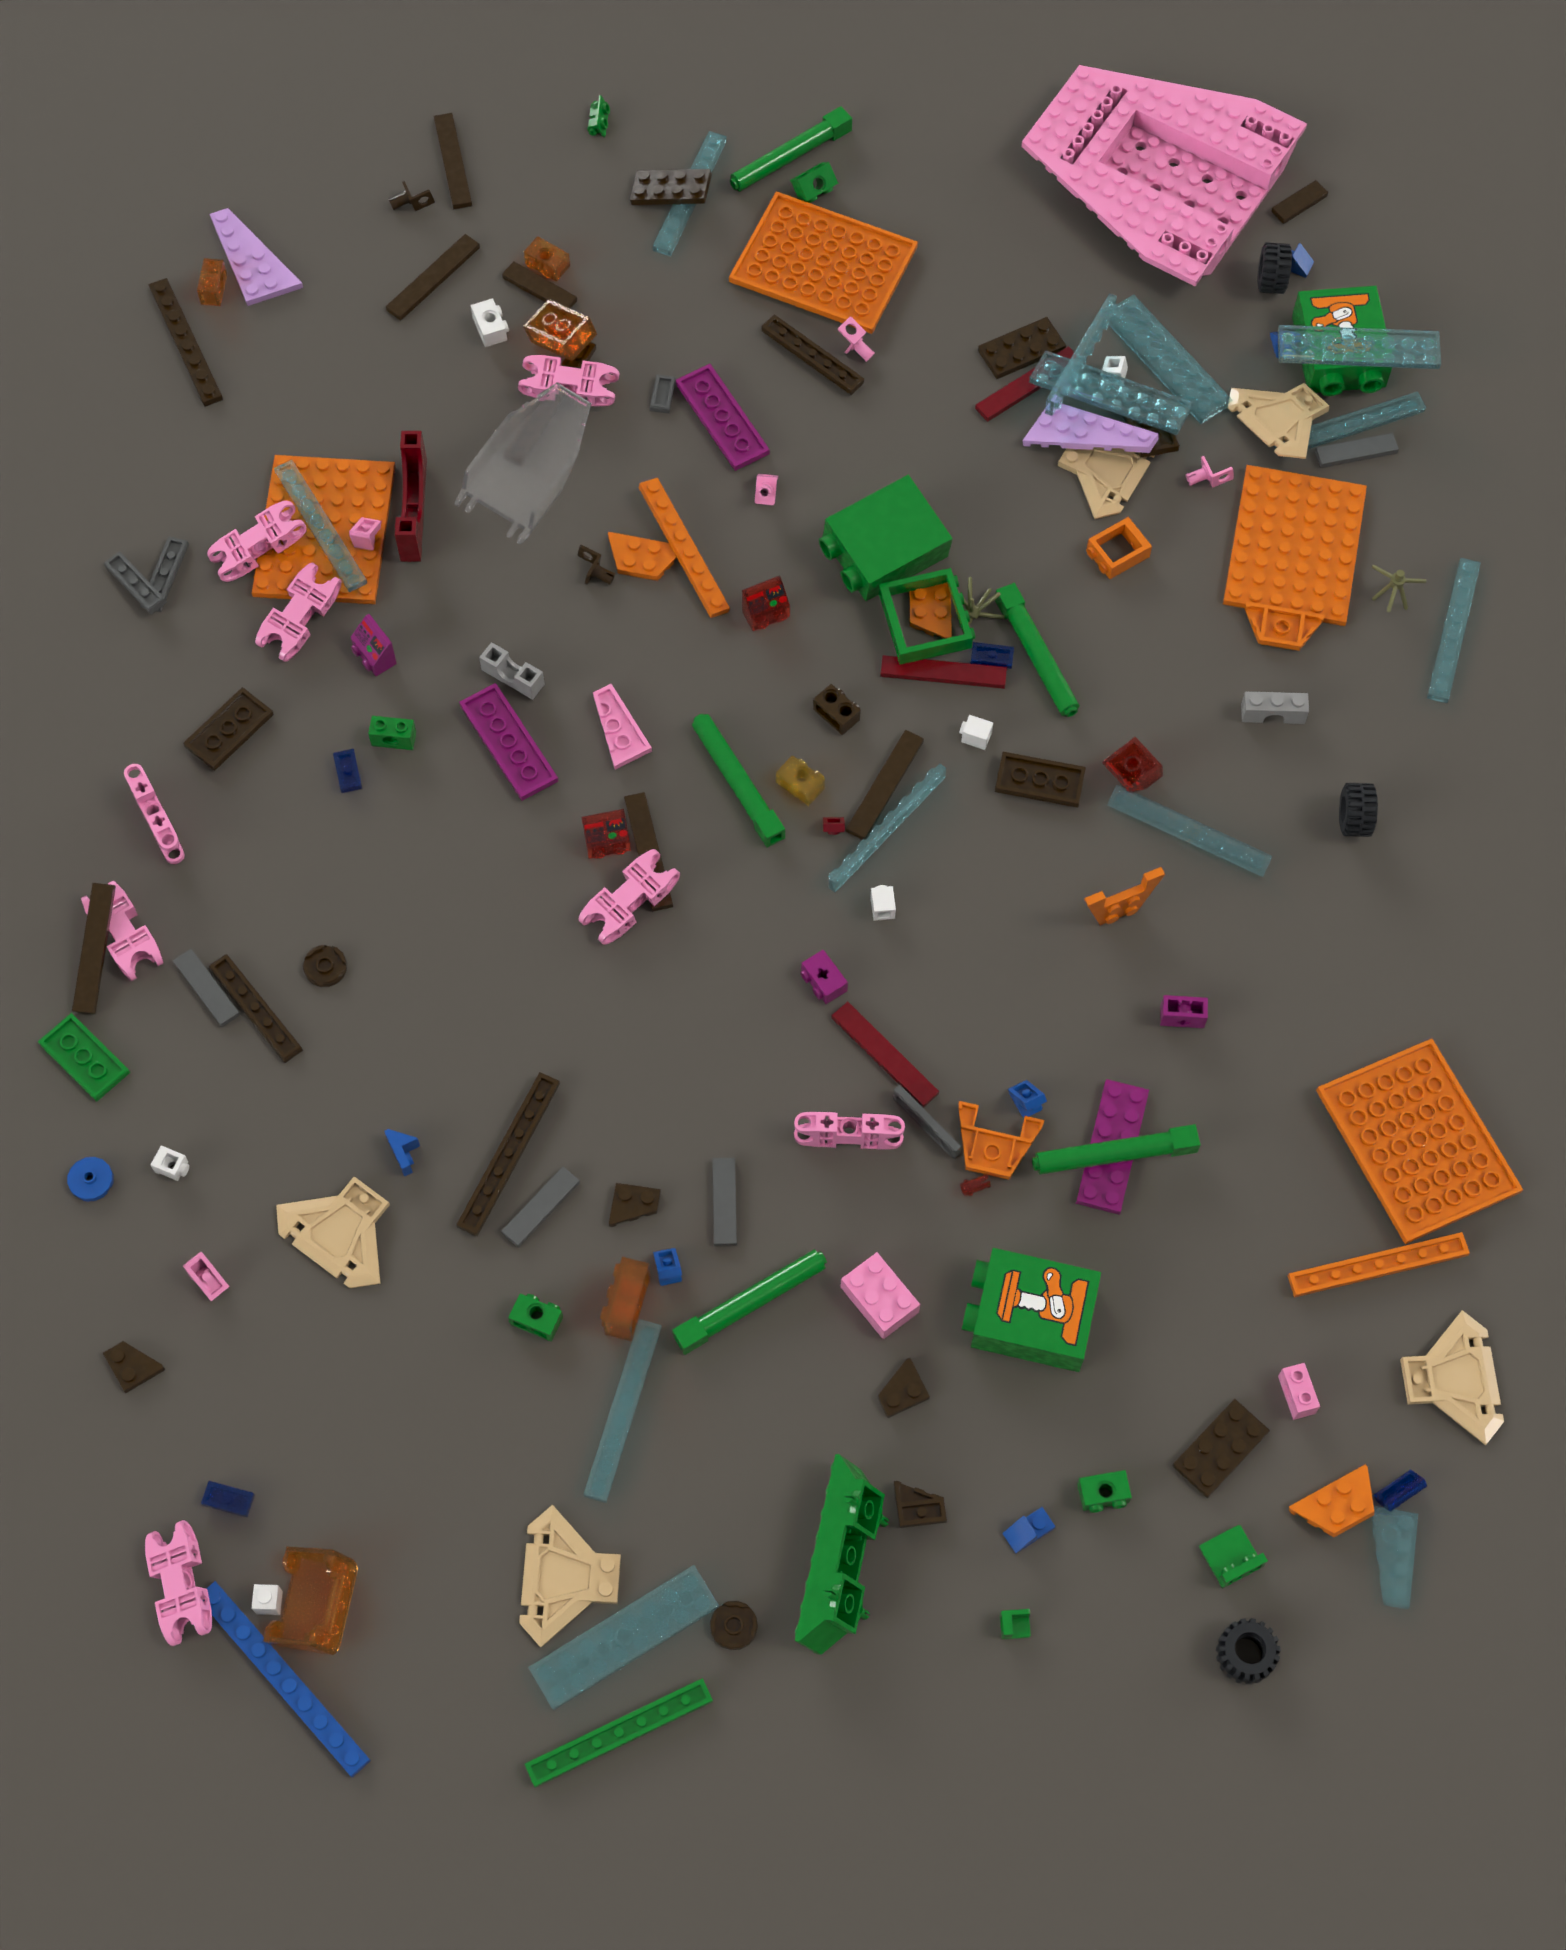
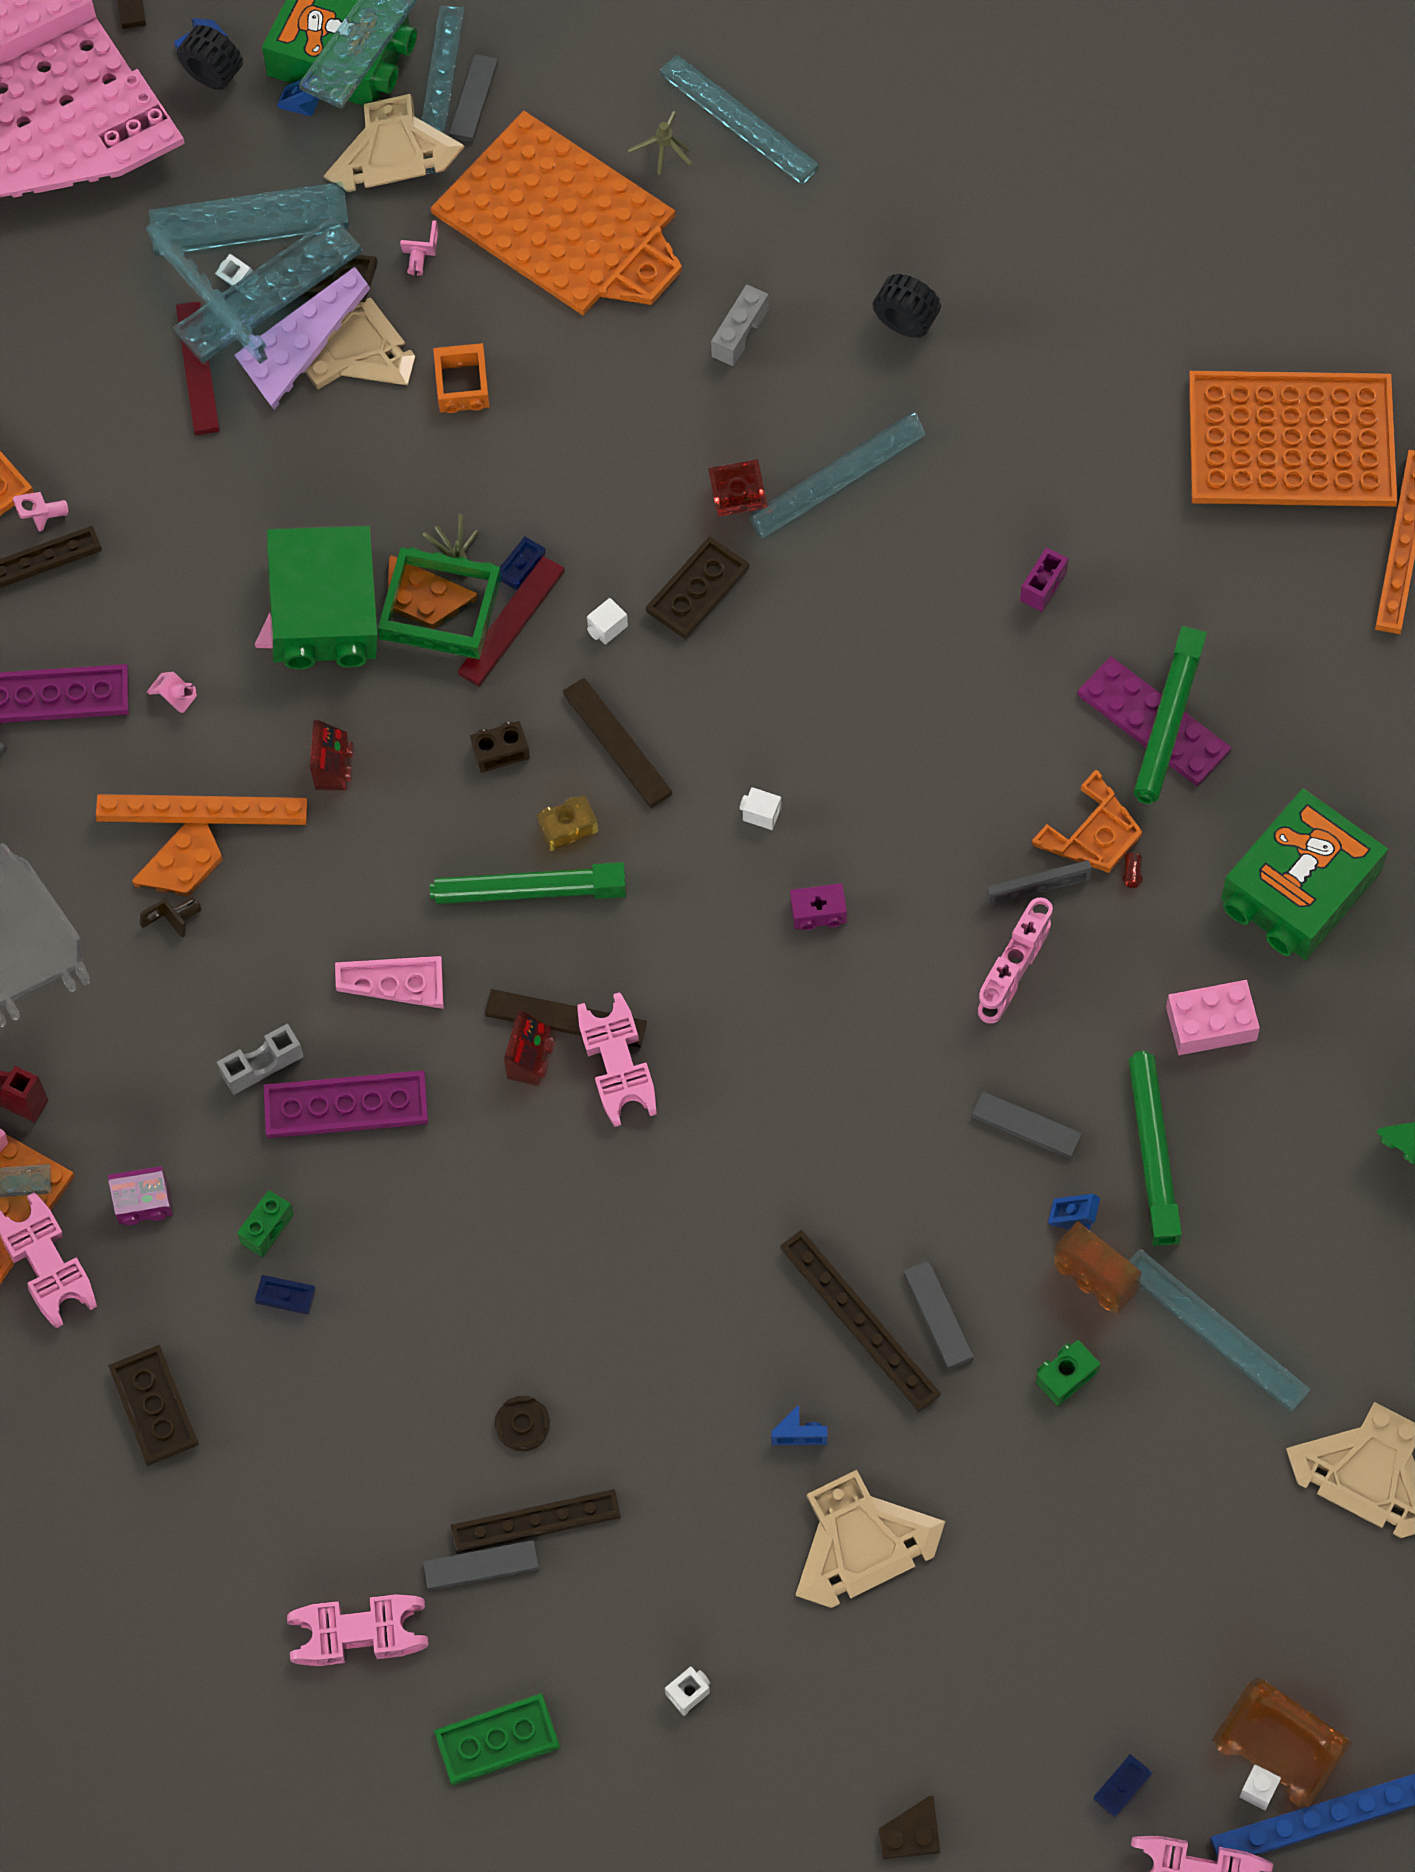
camera: 60 degrees left, 0 degrees up
blue plate [67,1157,114,1202] -> none
dark brown tile [72,883,116,1014] -> none
bright pink piece [124,764,185,864] -> none
bright pink slope [183,1252,229,1301] -> none
dark brown wing [609,1183,661,1227] -> none
dark red plate [823,817,845,835] -> none
clear light blue plate [828,763,946,892] -> none
dark red tile [832,1001,939,1108] -> none
dark brown wing [878,1358,930,1418] -> none
dark brown plate [978,317,1066,379] -> none
green brick [995,582,1080,717] -> none
blue slope [1008,1080,1047,1118] -> none
orange wing [1084,867,1165,925] -> none

